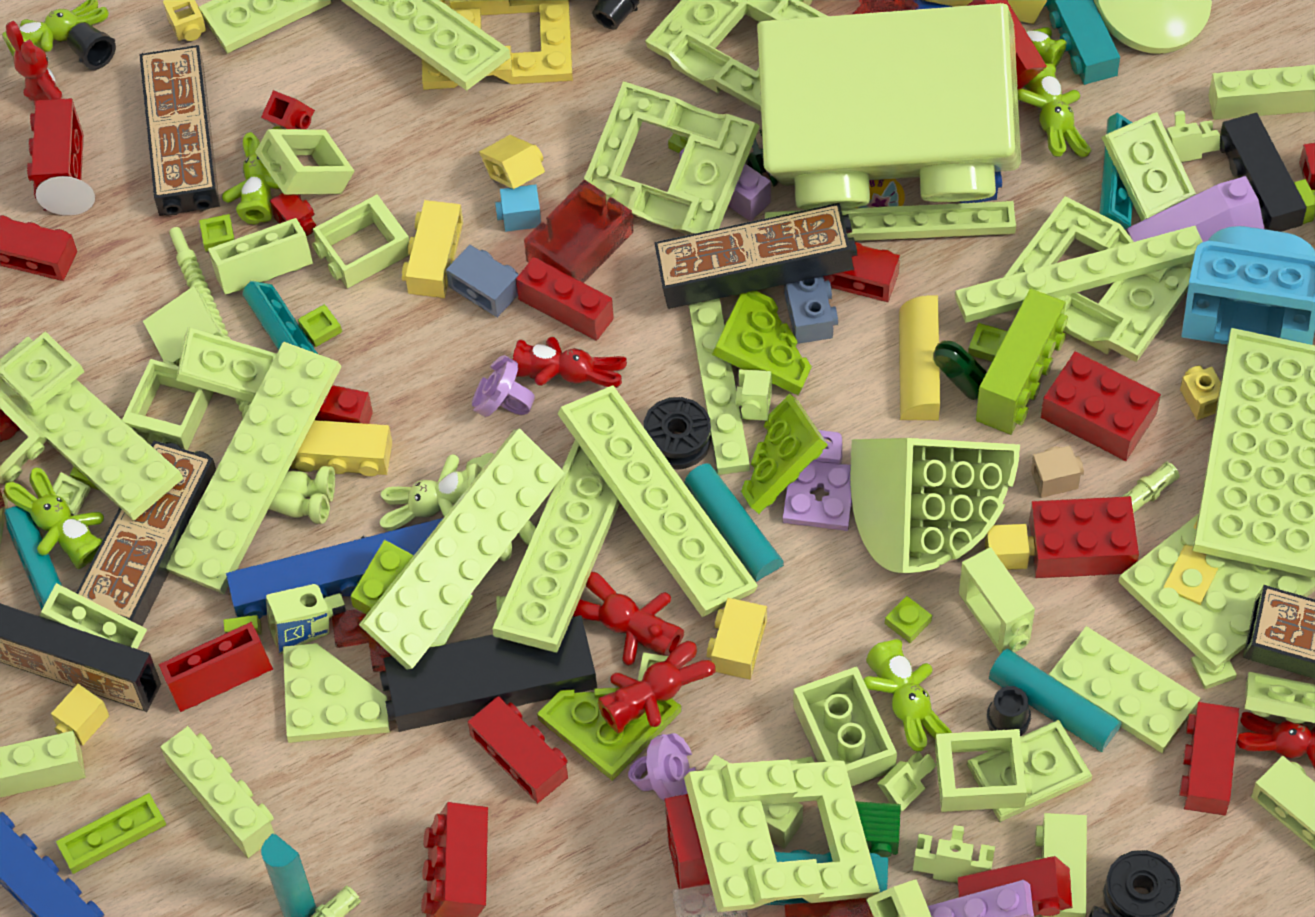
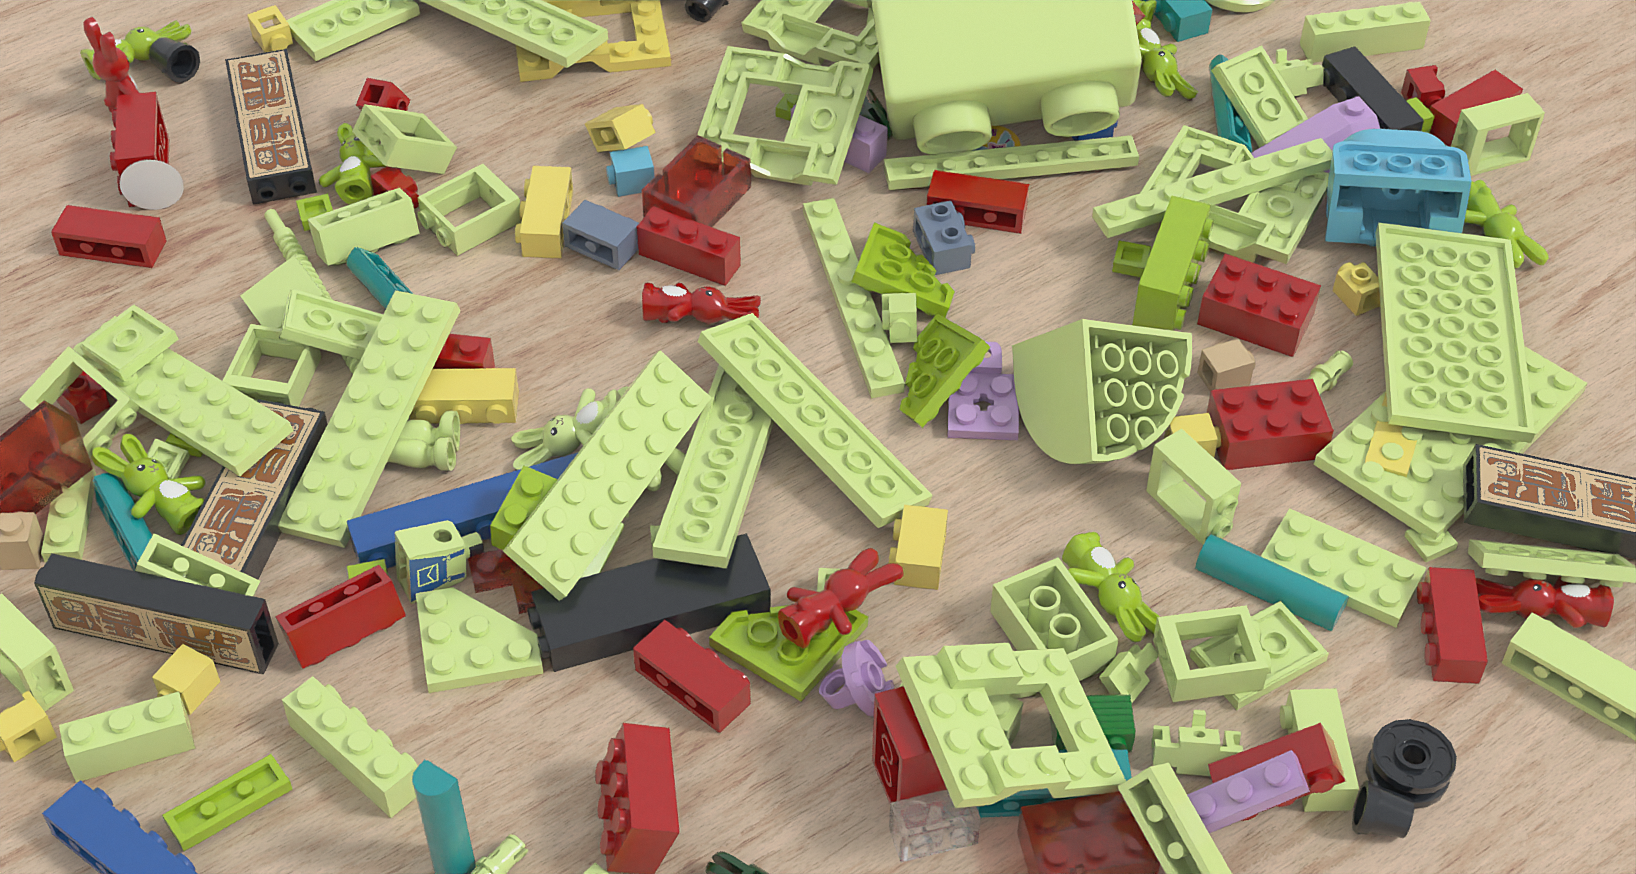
camera: 10 degrees left, 10 degrees down
lime plate [298,304,342,347] -> none
lavender tile [472,355,535,417] -> none
red animal [573,571,684,666] -> none
black wheel [643,397,711,469] -> none
brick [654,203,858,309] -> none
teal brick [684,463,784,582] -> none
lime plate [885,596,932,643] -> none
light yellow brick [899,295,940,421] -> none
dark green arm [933,341,987,400] -> none
black piece [987,686,1031,736] -> none

